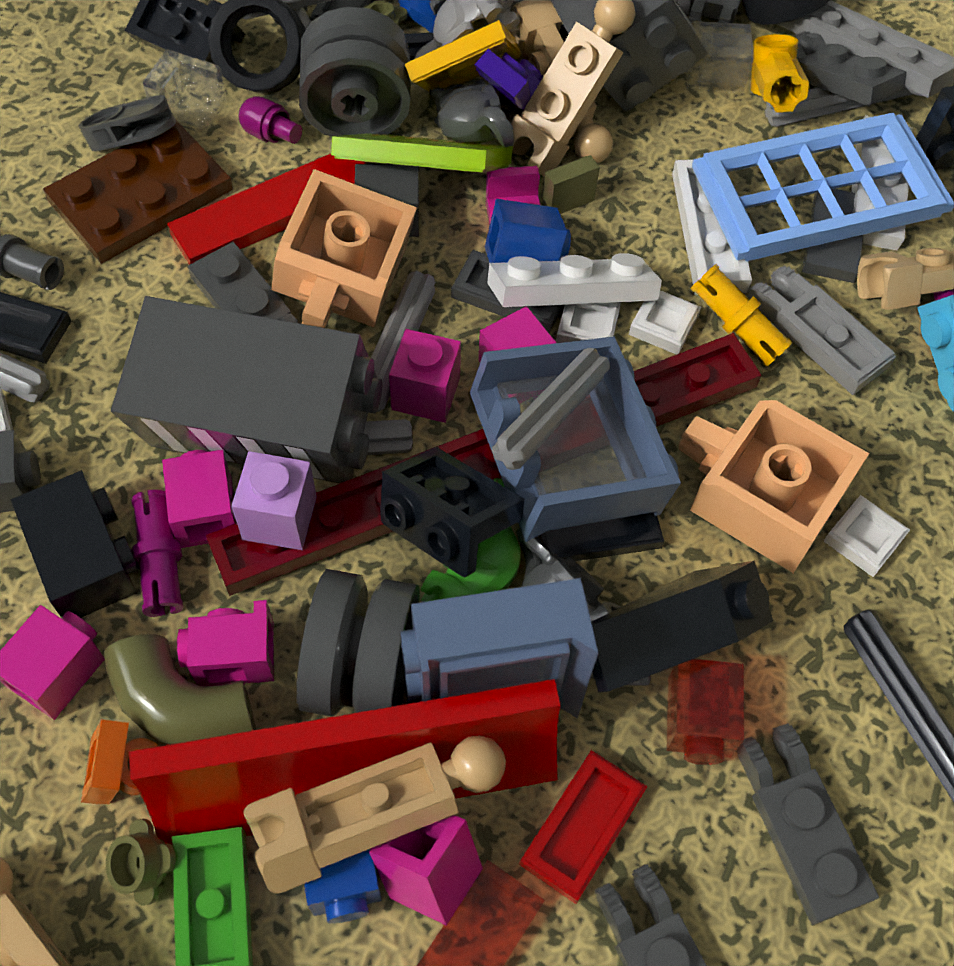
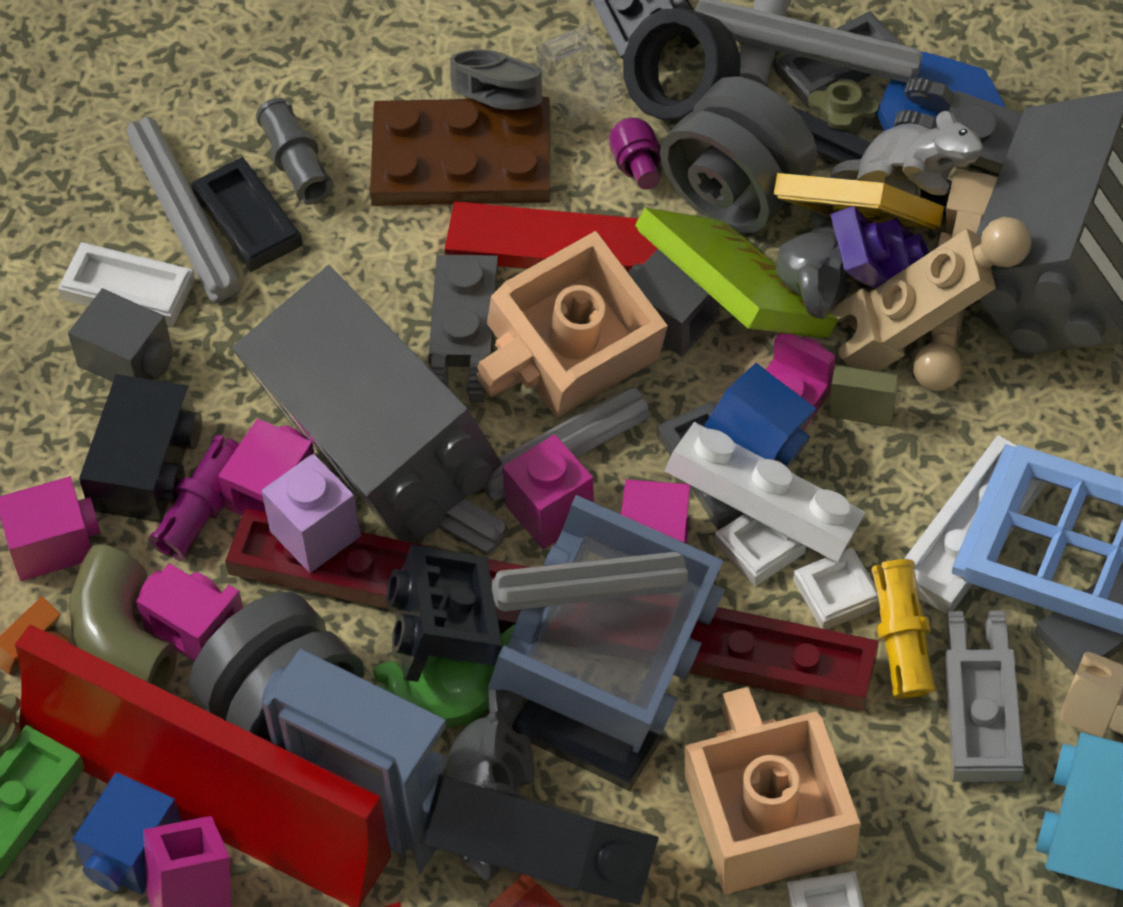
camera: 45 degrees right, 5 degrees down
tan plate [243,736,506,894] -> none

